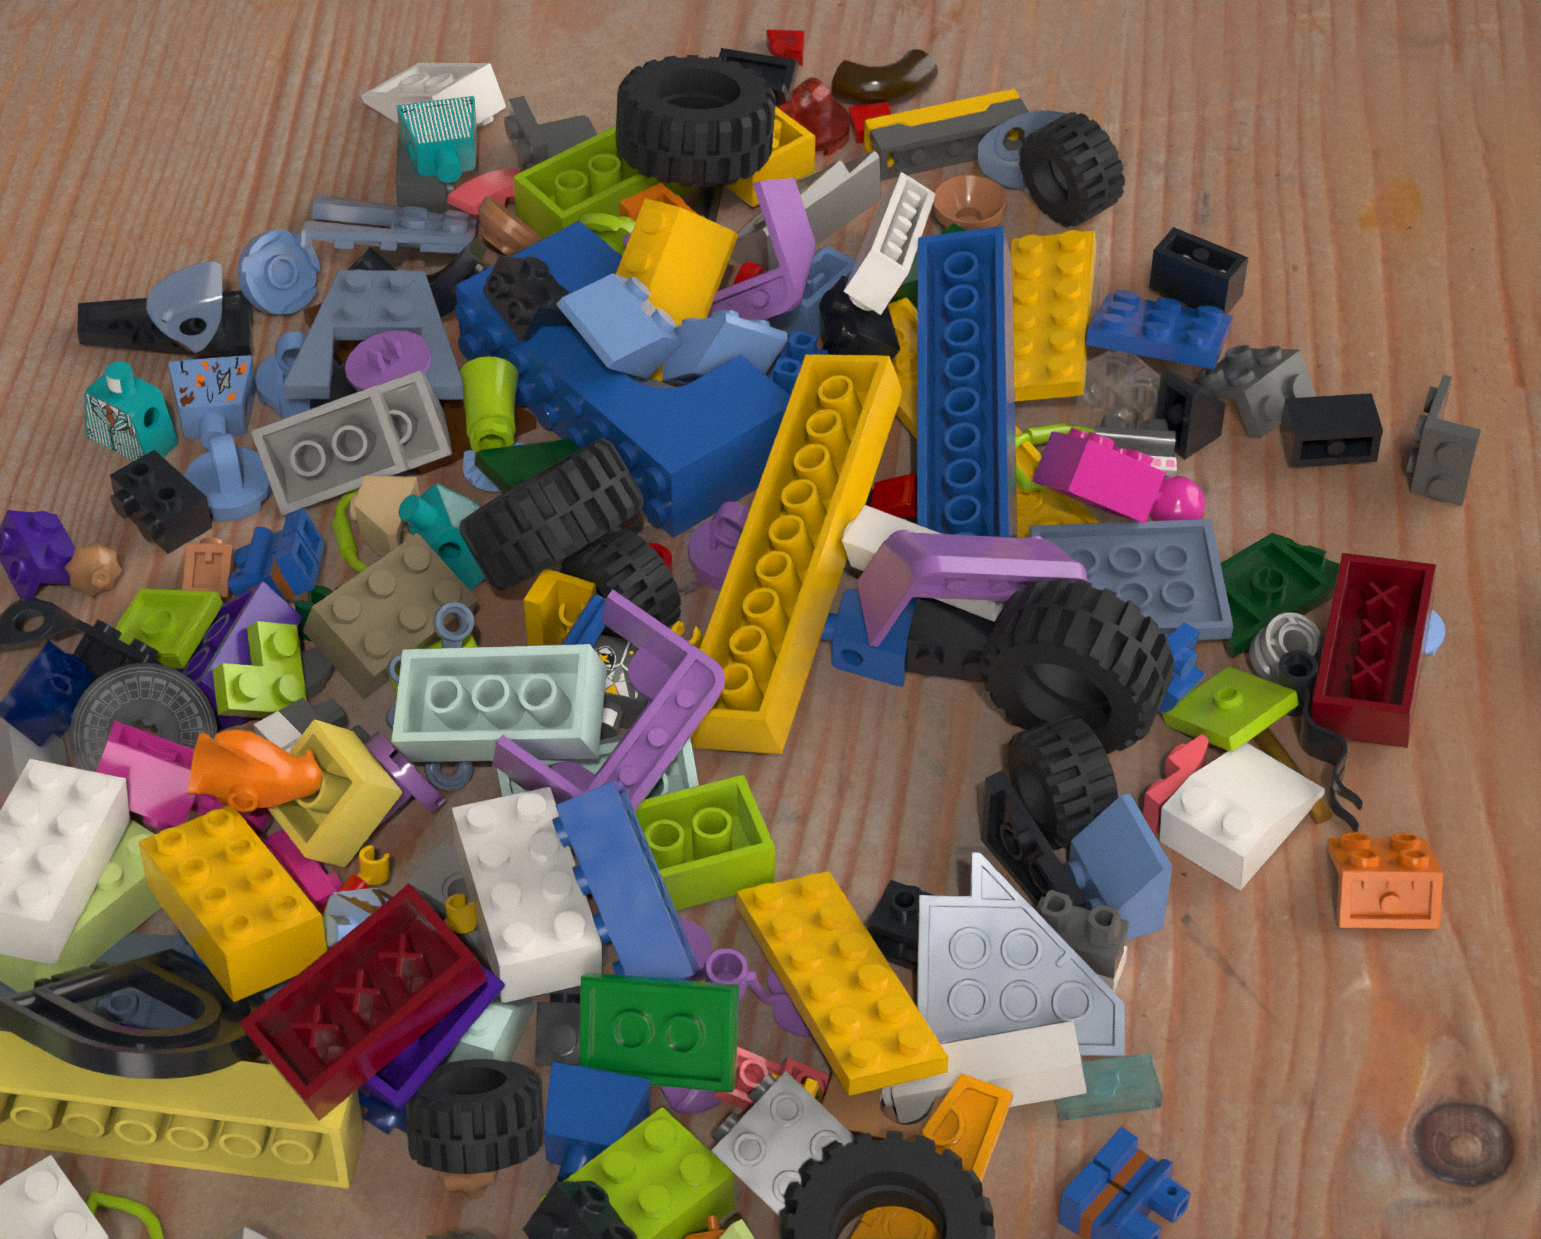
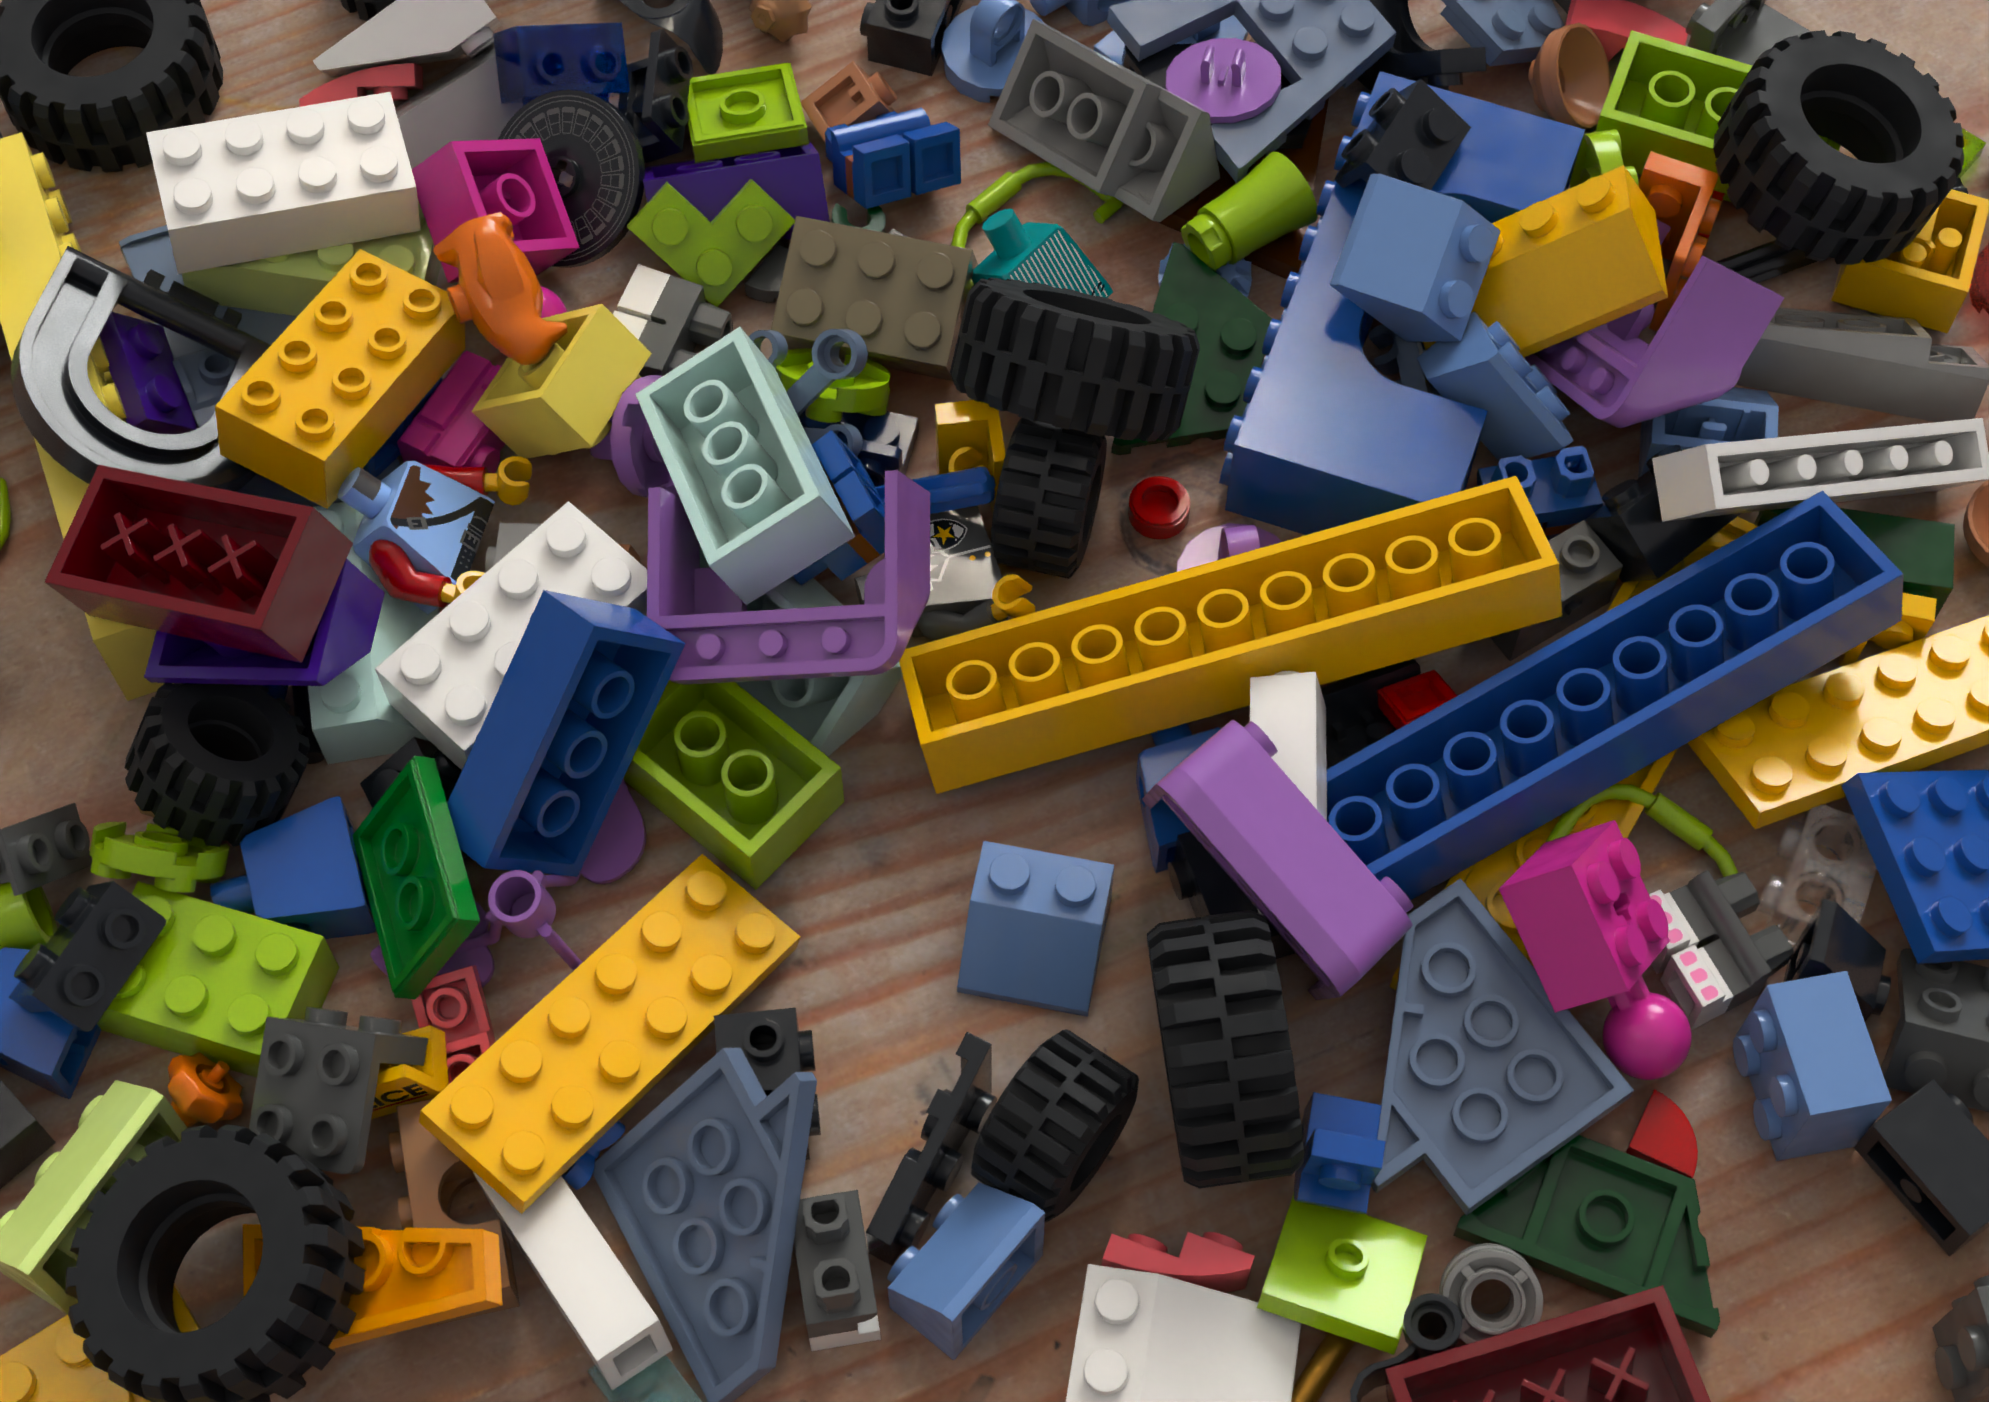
camera: 60 degrees right, 15 degrees up
tan slope [350,476,420,558] -> none
none -> lime plate [89,822,230,893]
none -> medium blue slope [957,841,1114,1017]
none -> red tile [1625,1089,1698,1178]
none -> medium blue brick [1733,971,1892,1161]

